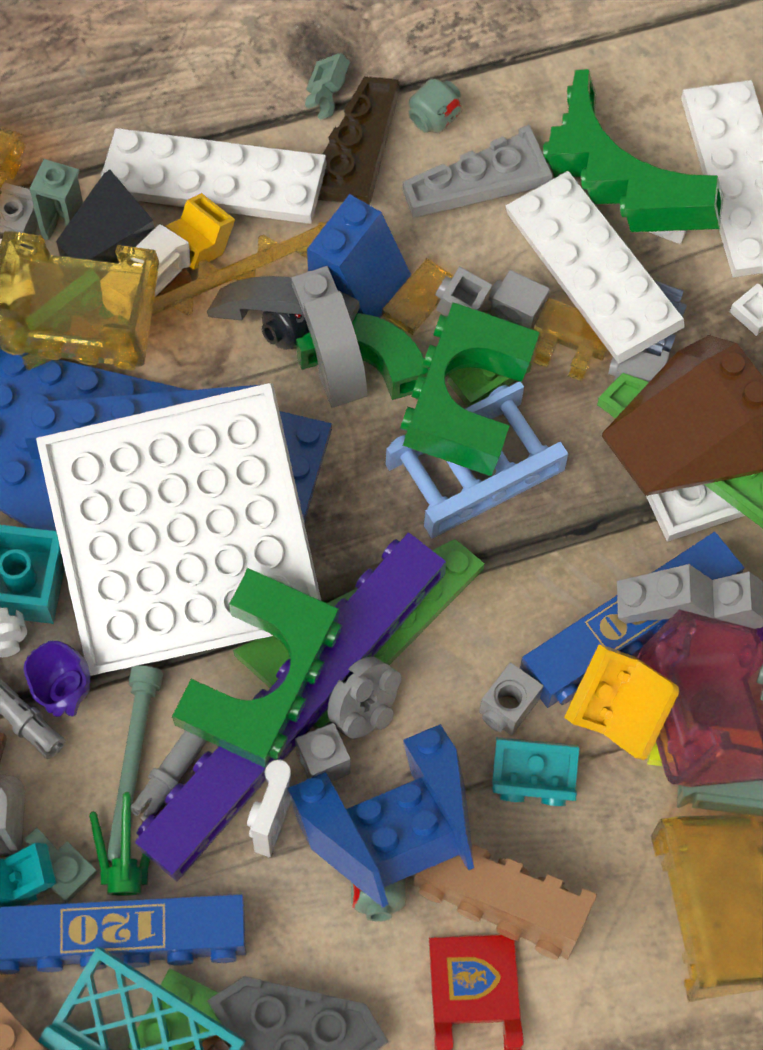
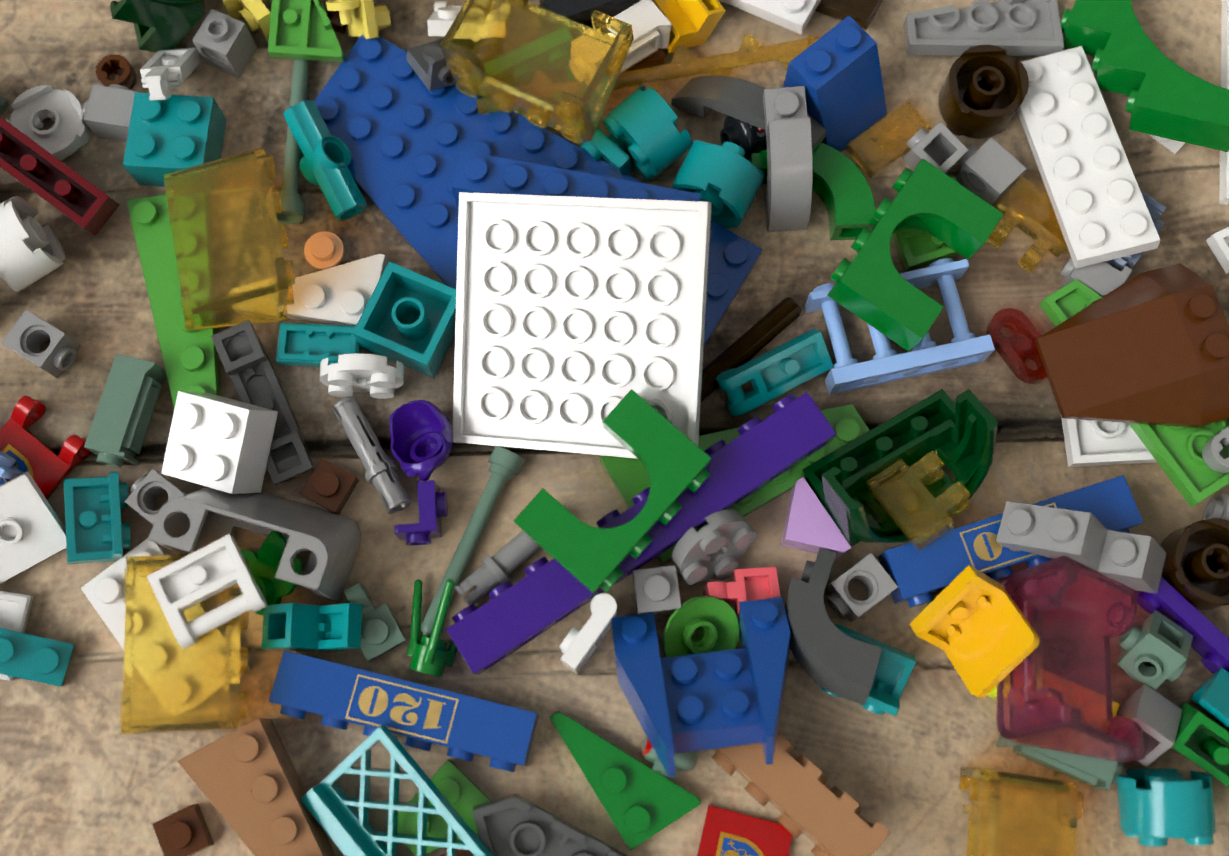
camera: 20 degrees right, 10 degrees up
none -> dark purple bracket [394,480,448,546]
none -> green wing [549,711,702,851]
none -> teal plate [564,107,634,175]
none -> teal brick [602,85,693,181]
none -> bright green dish [662,595,740,658]
none -> teal brick [672,140,765,228]
none -> dark brown axle [701,297,801,402]
none -> coral plate [703,566,780,615]
none -> teal plate [716,328,834,416]
none -> lavender slope [780,477,852,558]
none -> dark grey arch [784,547,882,705]
none -> dark green piece [802,389,999,547]
none -> clear yellow plate [867,451,971,551]
none -> dark brown brick [938,45,1029,138]
none -> clear red plate [986,308,1047,384]

